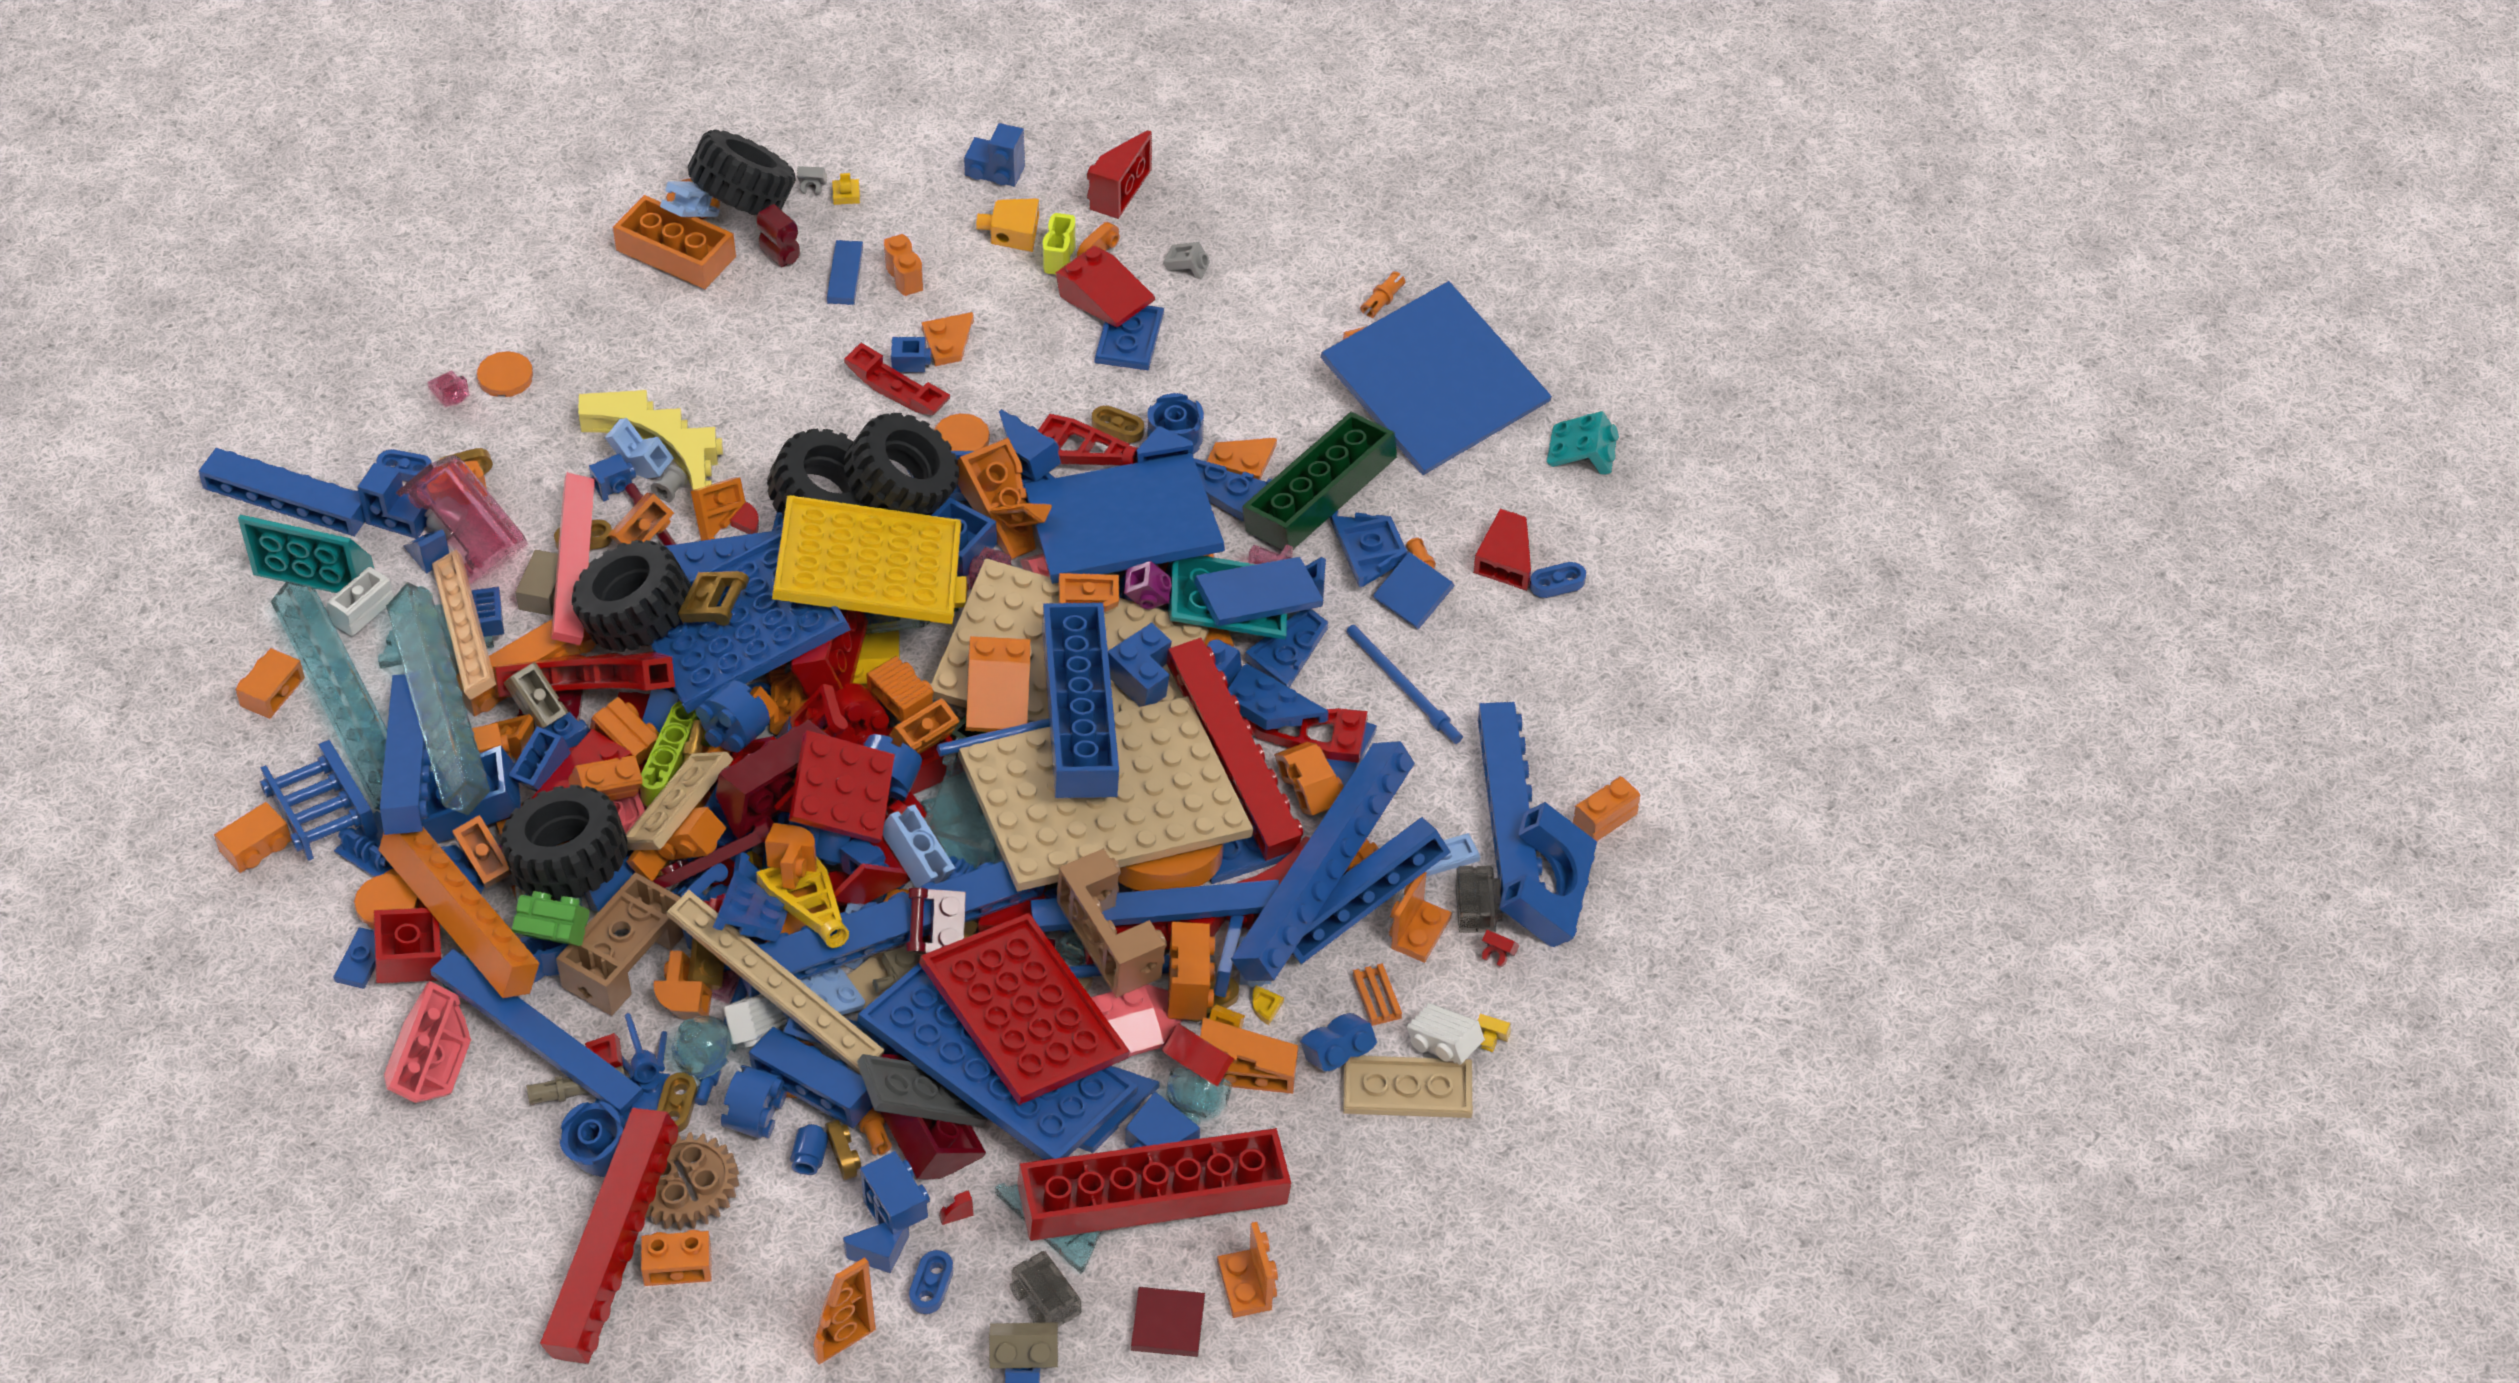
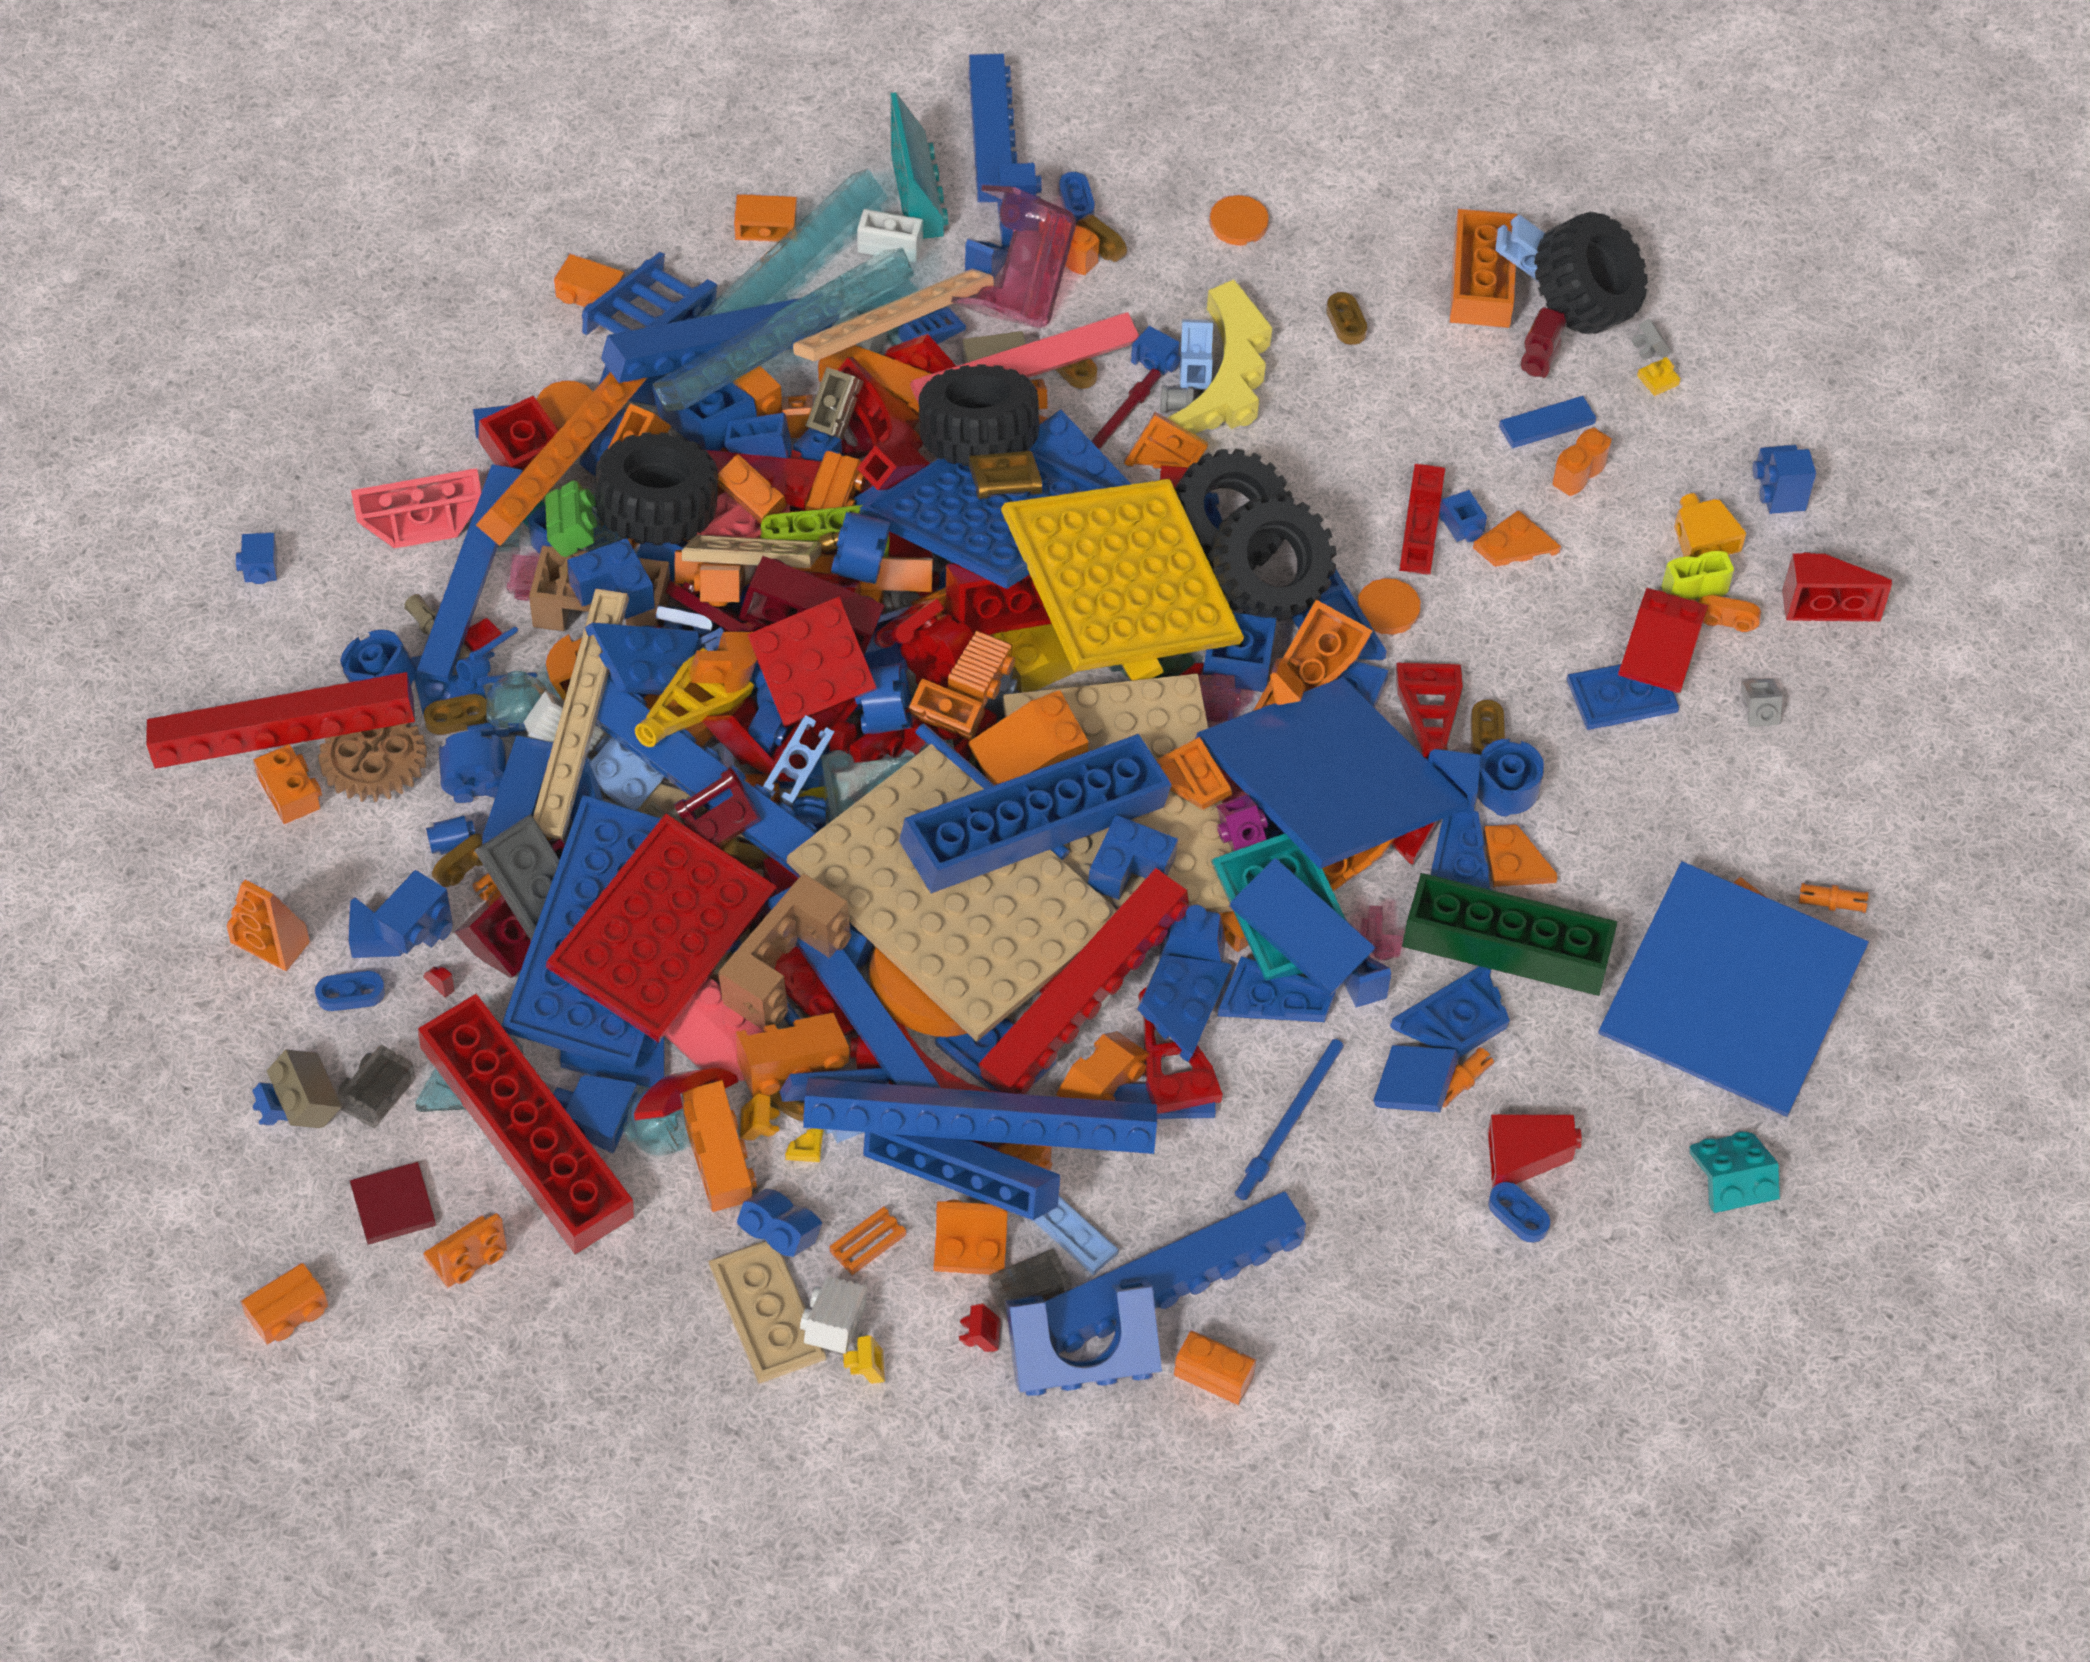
camera: 65 degrees right, 5 degrees up
clear pink bracket [428,370,470,408] -> none
orange brick [608,493,674,545] -> none
blue slope [999,409,1061,482] -> none
none -> blue brick [236,532,278,584]
none -> clear pink bracket [506,555,539,601]
none -> blue brick [567,538,655,619]
none -> red plate [883,334,956,374]
none -> pearl gold plate [1326,292,1367,345]

